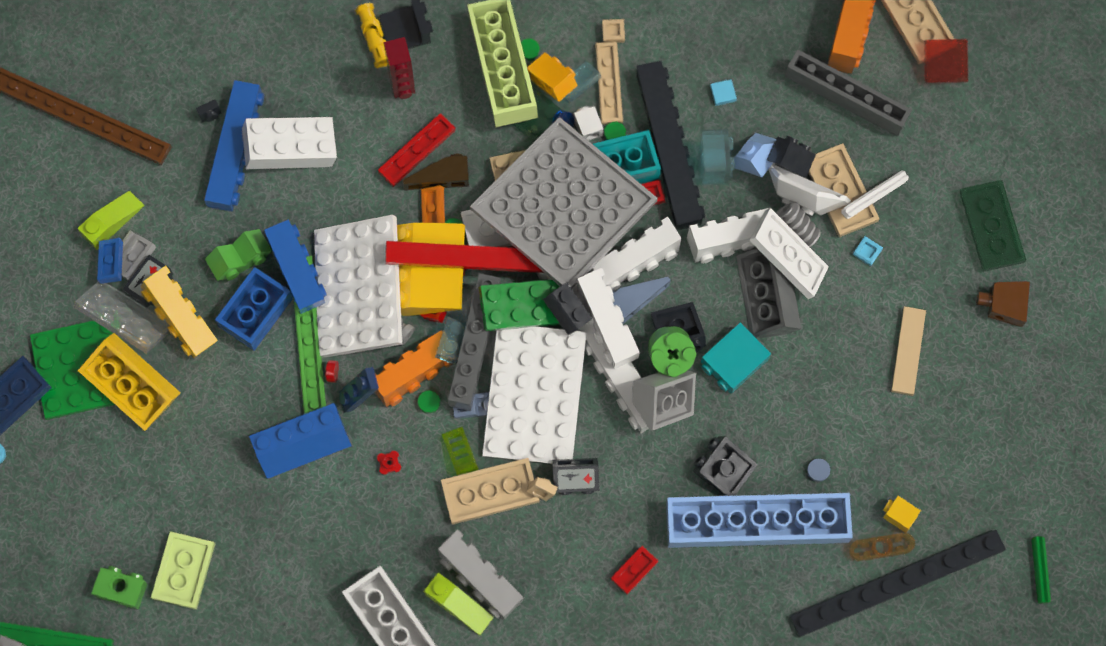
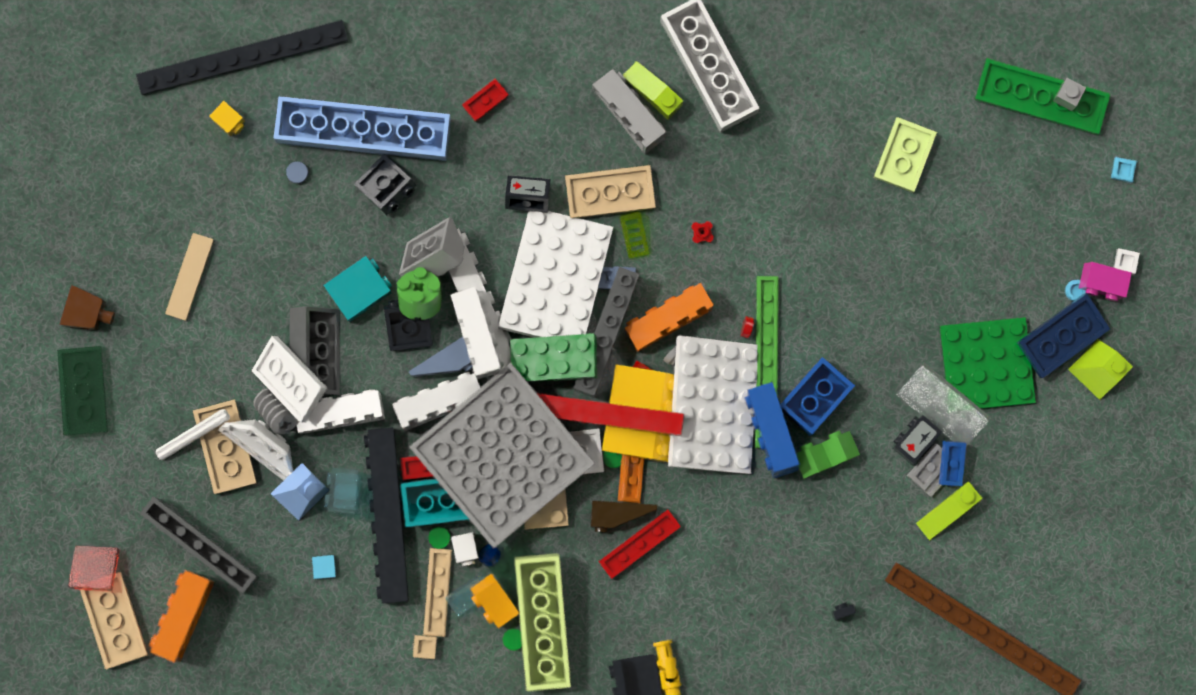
camera: 170 degrees left, 10 degrees up
yellow slope [78,333,180,431] -> none
bright green brick [92,566,147,610] -> none
yellow wedge [141,266,218,358] -> none
blue brick [204,80,264,211] -> none
white brick [242,117,337,169] -> none
blue slope [249,403,352,479] -> none
dark blue plate [339,367,379,412] -> none
dark red brick [383,37,415,99] -> none
green tile [418,391,440,414] -> none
clear light blue plate [435,317,467,365] -> none
tan plate [526,477,558,501] -> none
black brick [543,283,592,335] -> none
black brick [767,136,816,178] -> none
clear orange beam [849,533,915,562] -> none
medium azure tile [853,236,883,266] -> none
green axle [1032,536,1051,604] -> none

